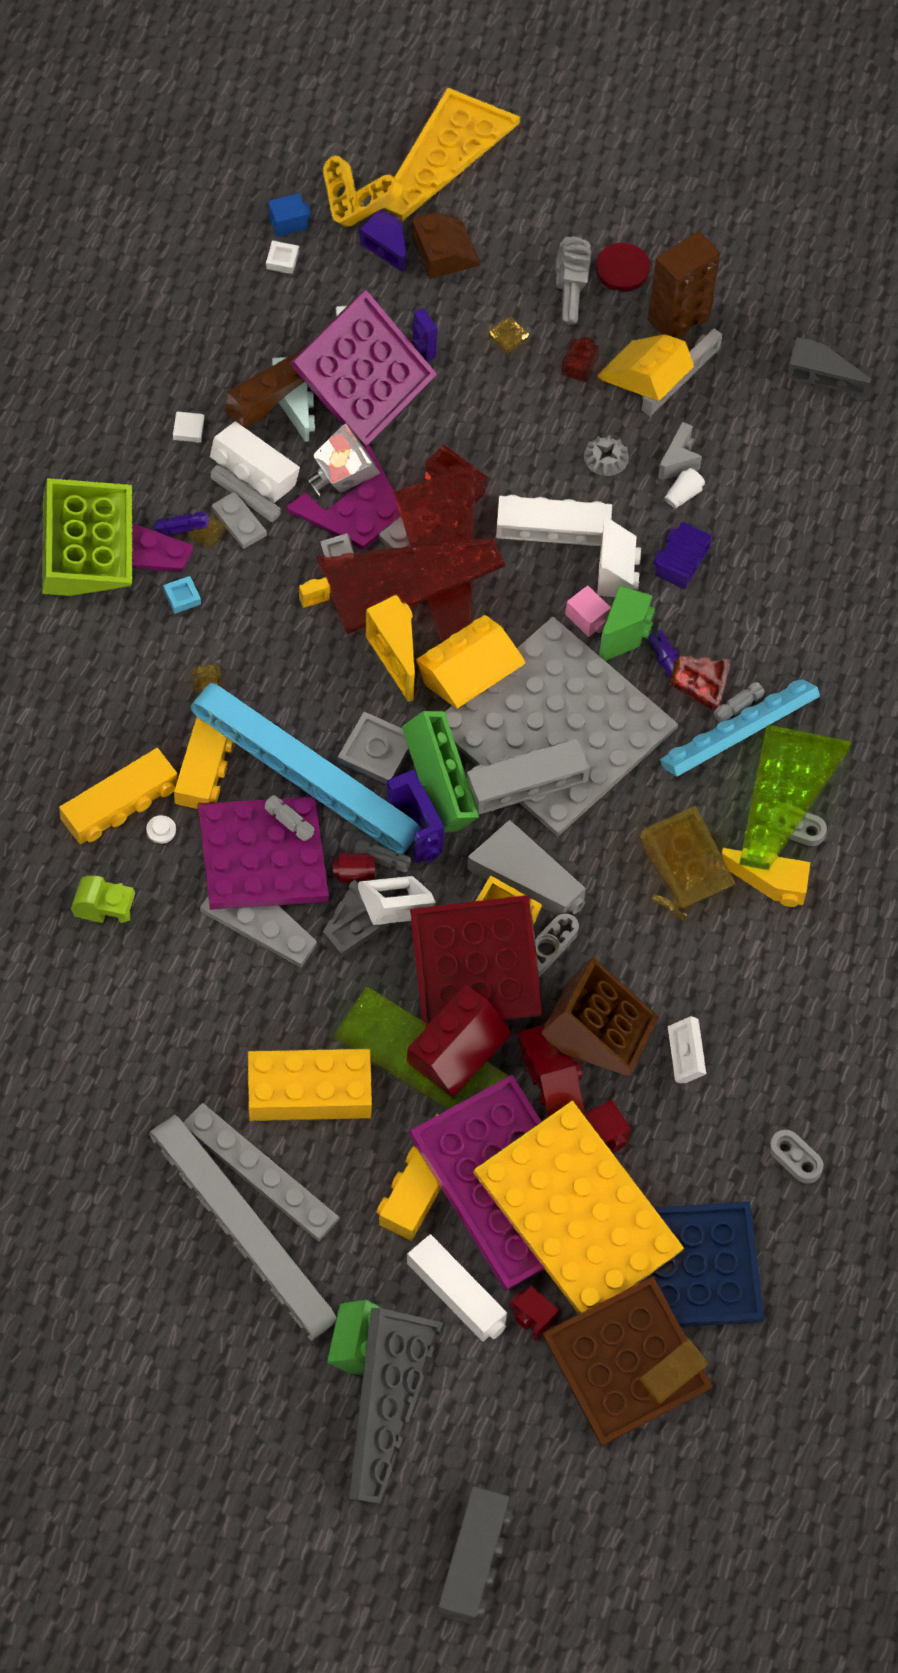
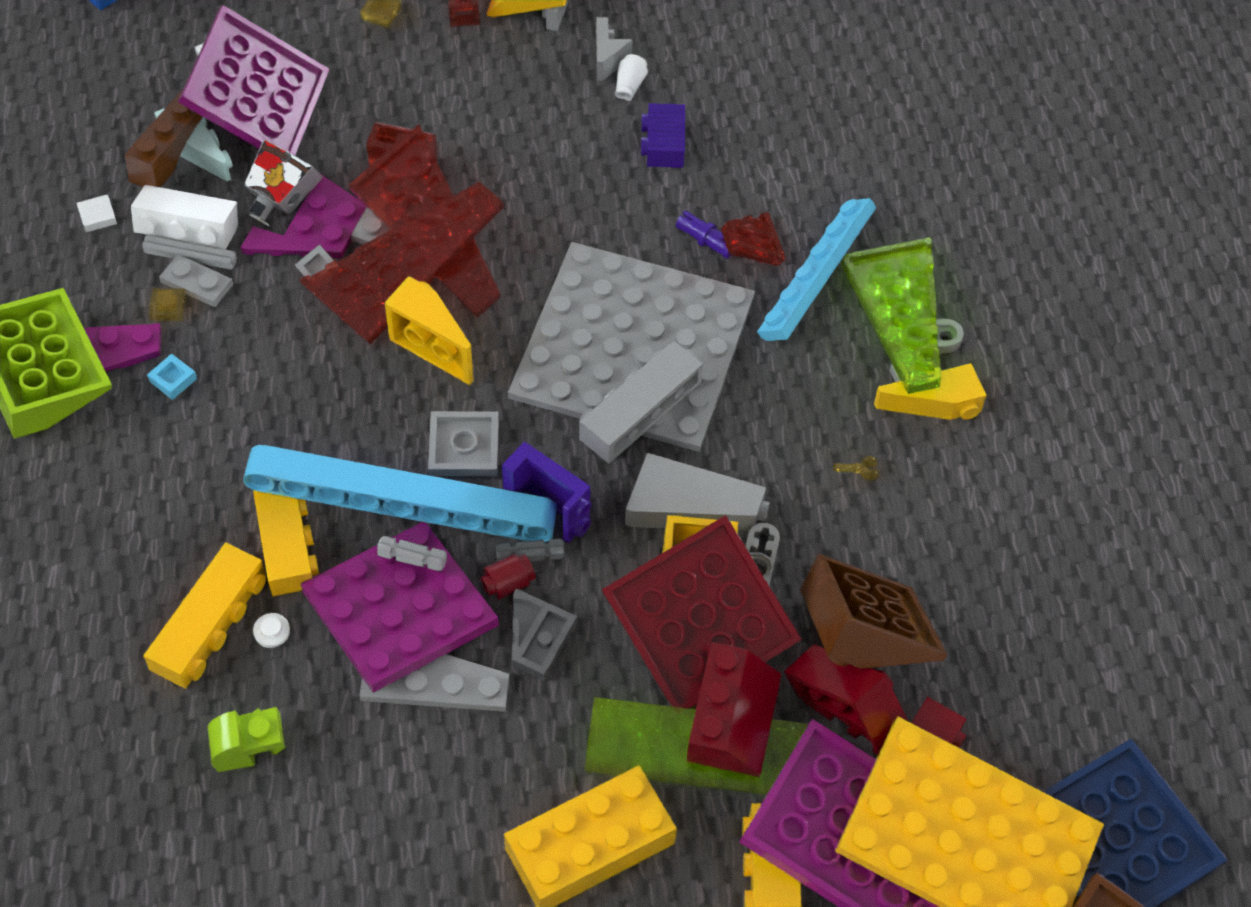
camera: 25 degrees left, 5 degrees down
dark purple axle [155,511,209,535] -> none
clear yellow plate [191,663,222,691] -> none
white plate [266,241,299,274] -> none
yellow plate [299,577,330,608] -> none
white tile [358,876,436,925] -> none
bright green brick [402,711,479,832] -> none
dark purple plate [411,308,438,362] -> none
yellow slope [416,615,526,709] -> none
white brick [496,495,612,546] -> none
bright pink brick [565,586,611,637] -> none
light grey gear [584,435,629,476] -> none
white slope [597,519,641,597] -> none
bright green slope [599,586,655,661] -> none
clear yellow slope [638,805,735,909] -> none
white plate [668,1016,706,1083] -> none
light grey axle [714,682,765,722] -> none
light grey plate [770,1130,823,1183] -> none

